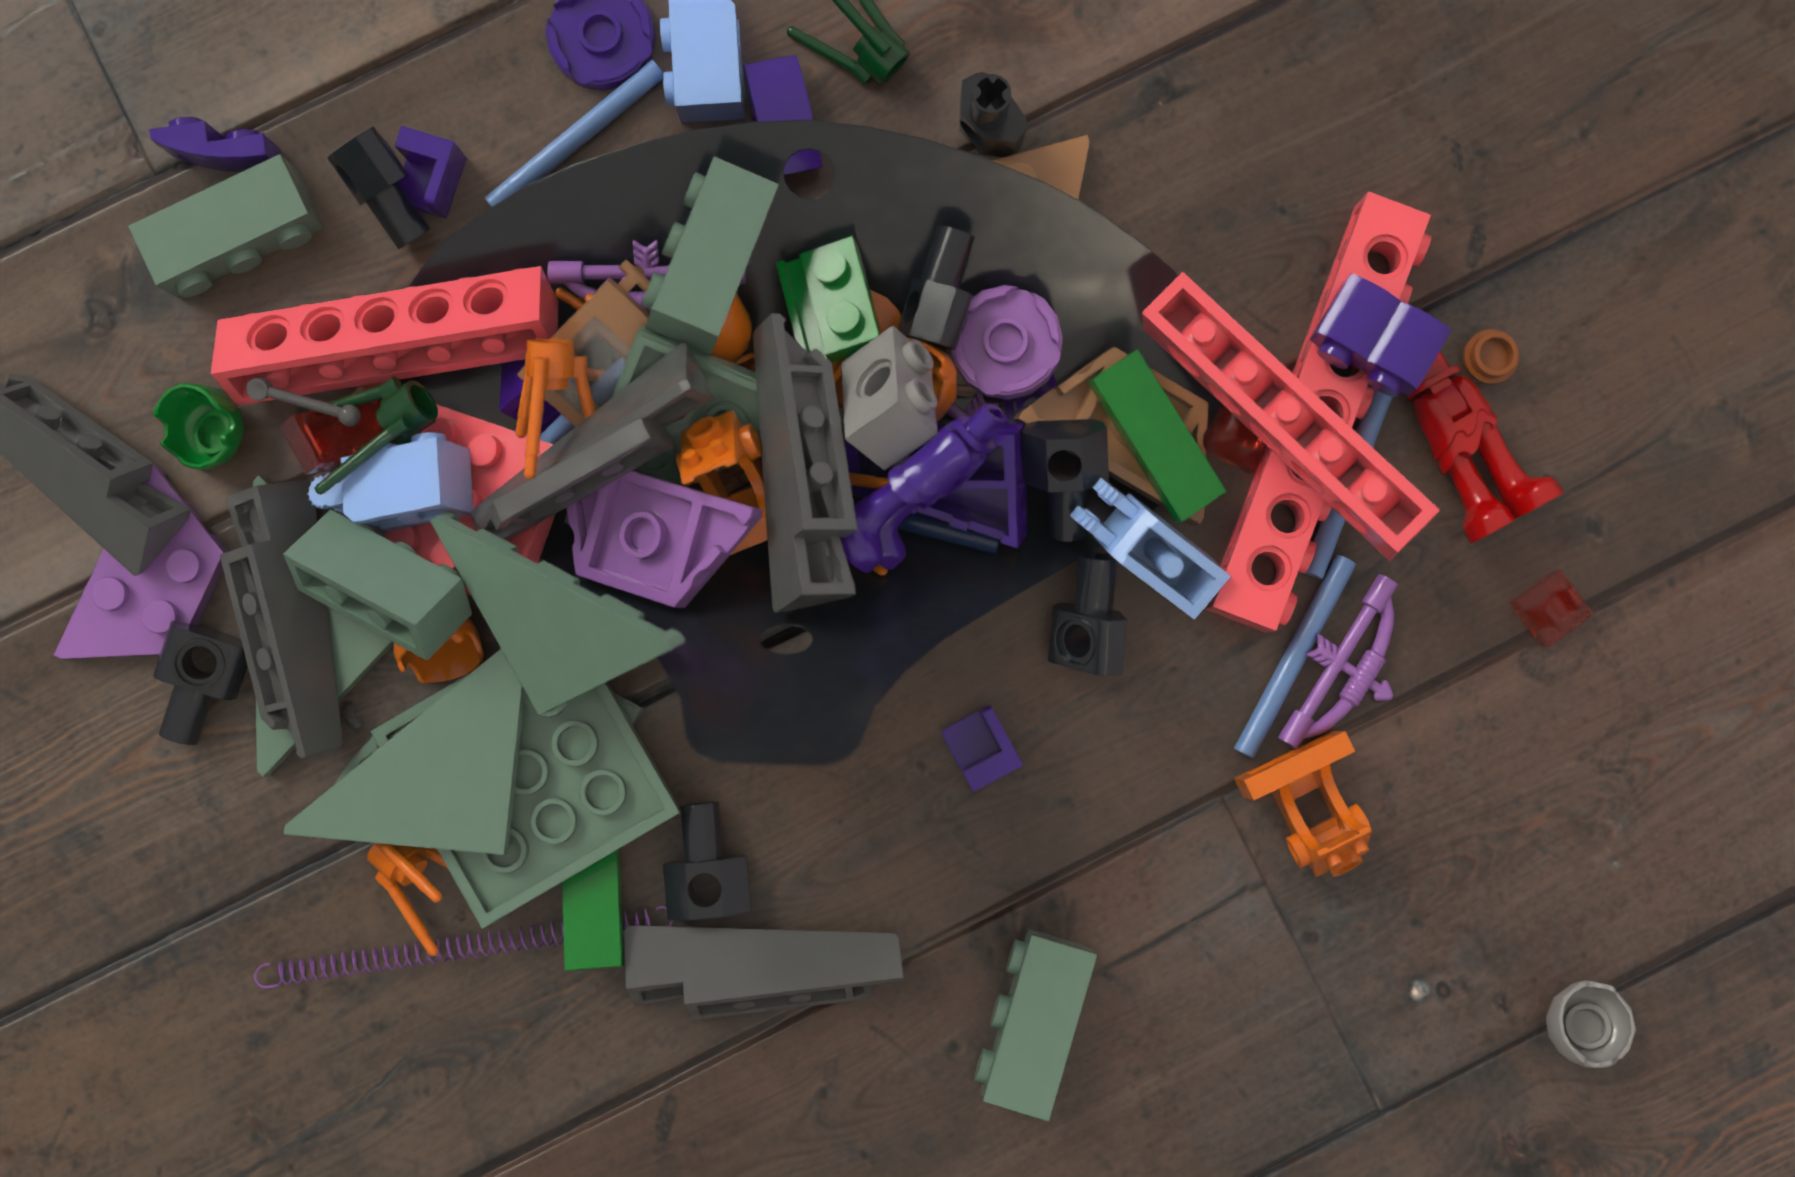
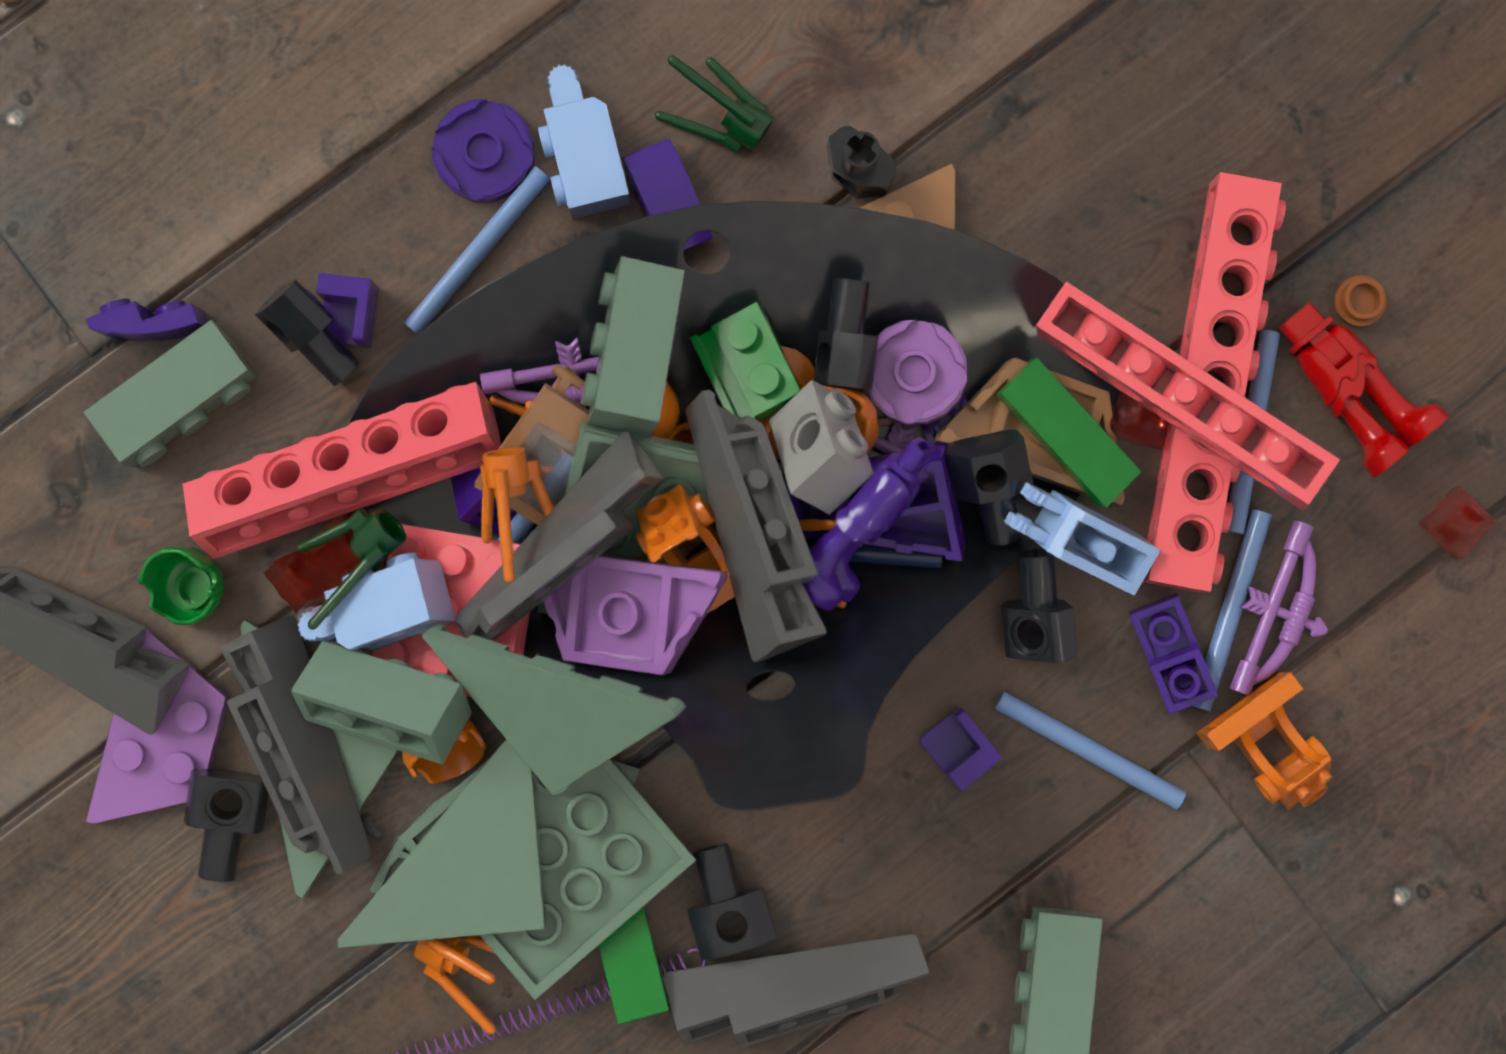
camera: 15 degrees left, 0 degrees up
dark grey hinge [246,377,361,427] -> none
dark purple brick [1309,273,1452,397] -> none
none -> medium blue bar [994,691,1186,810]
none -> dark purple slope [1129,593,1219,714]

